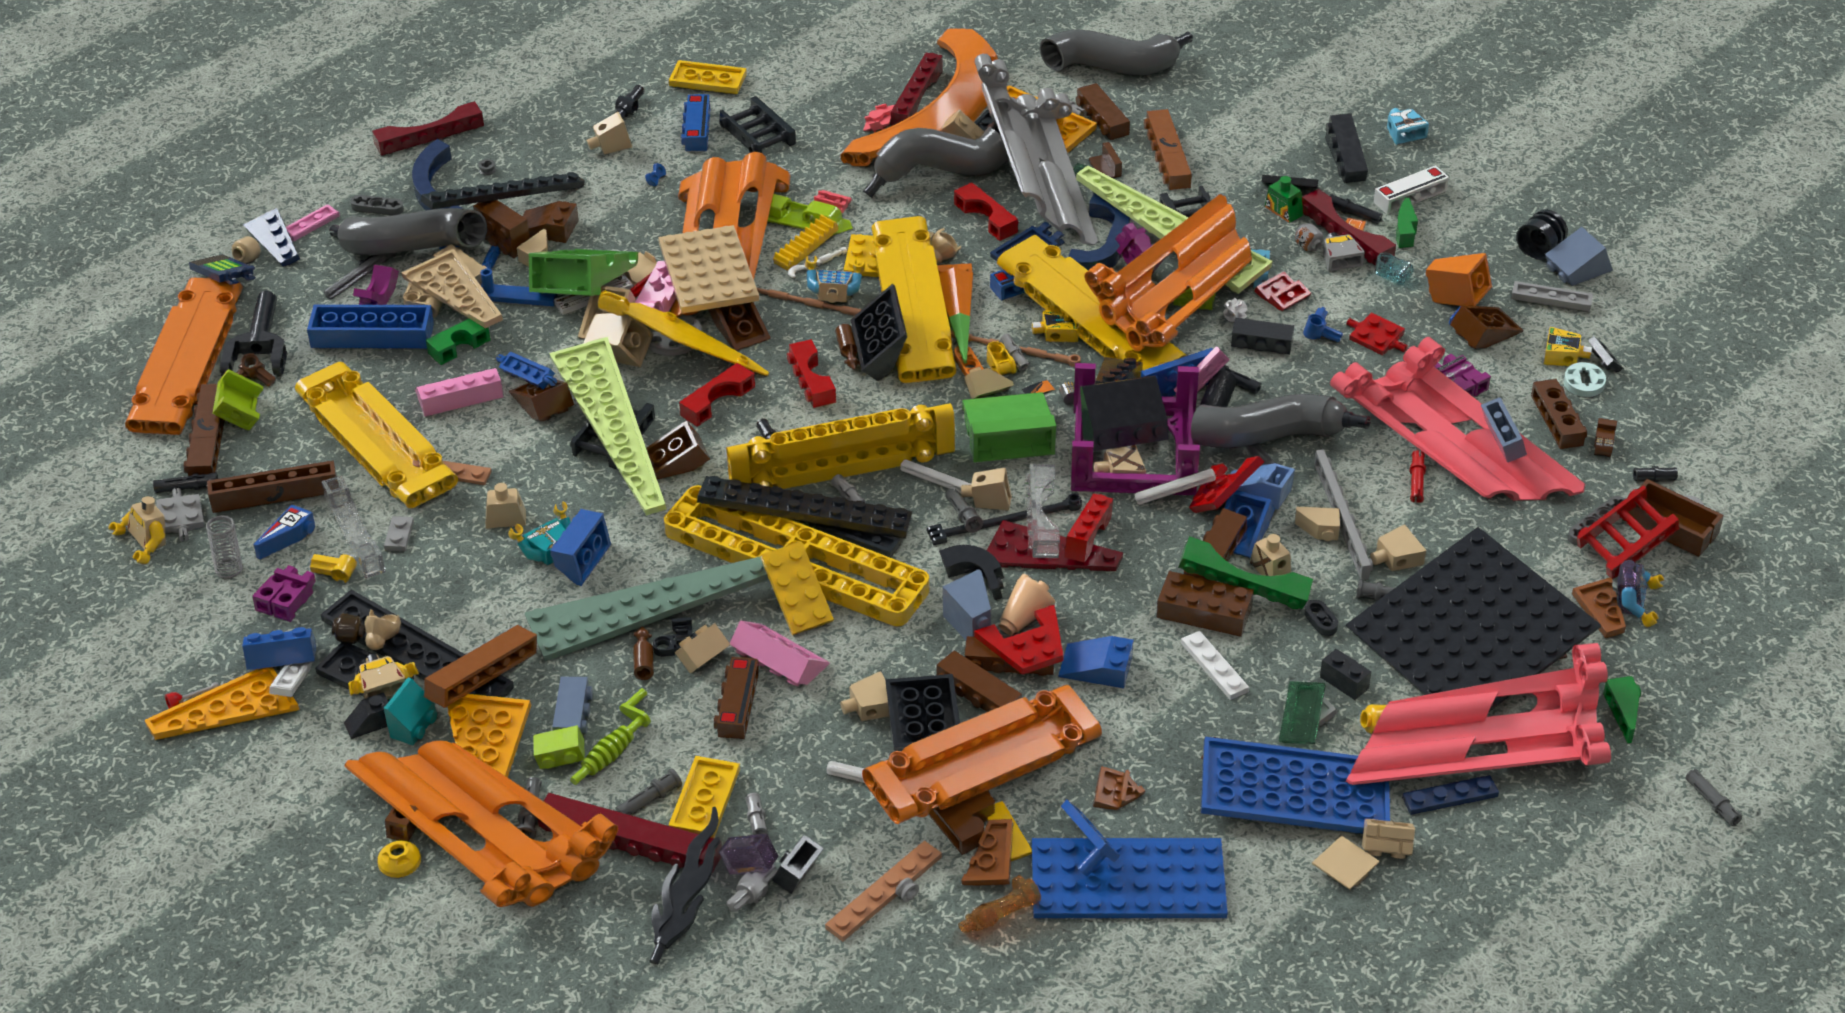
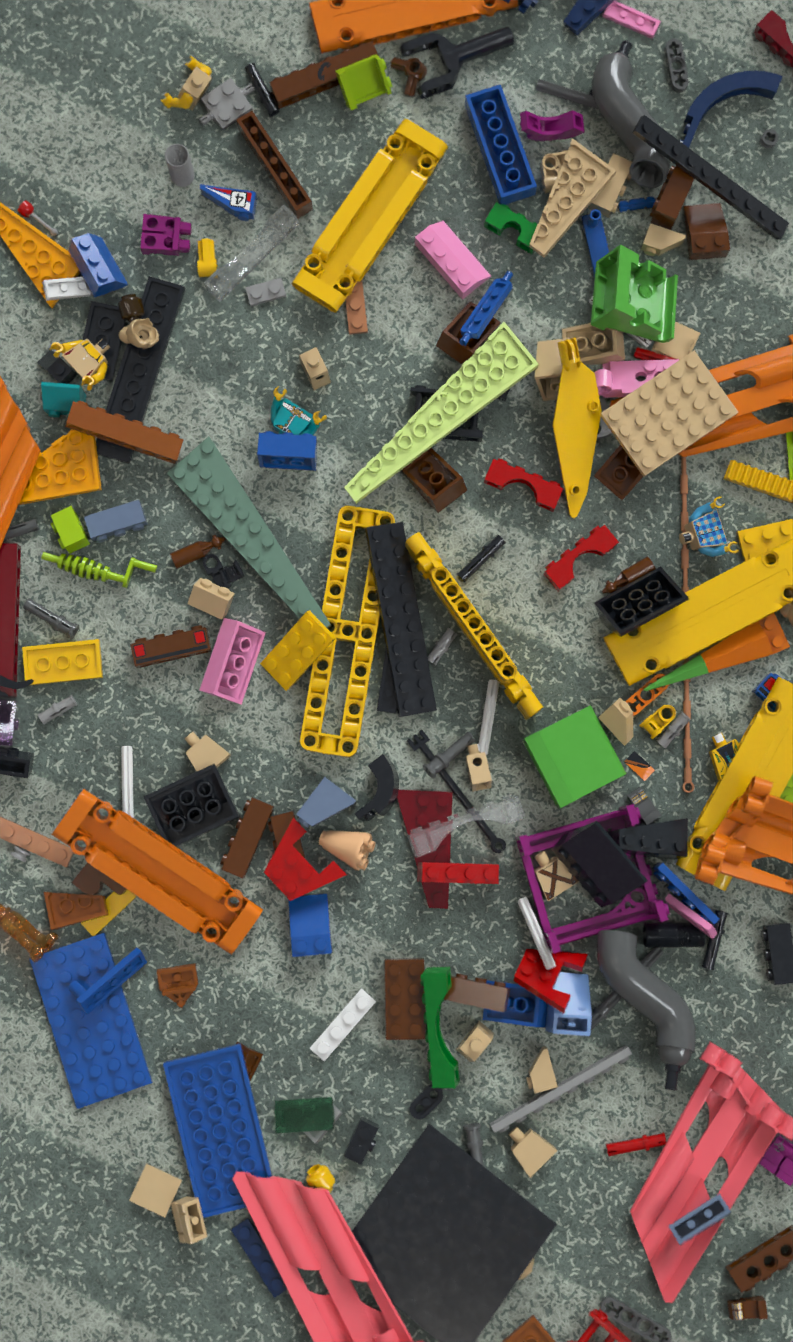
camera: 70 degrees right, 40 degrees up
white piece [788,247,847,278] -> none

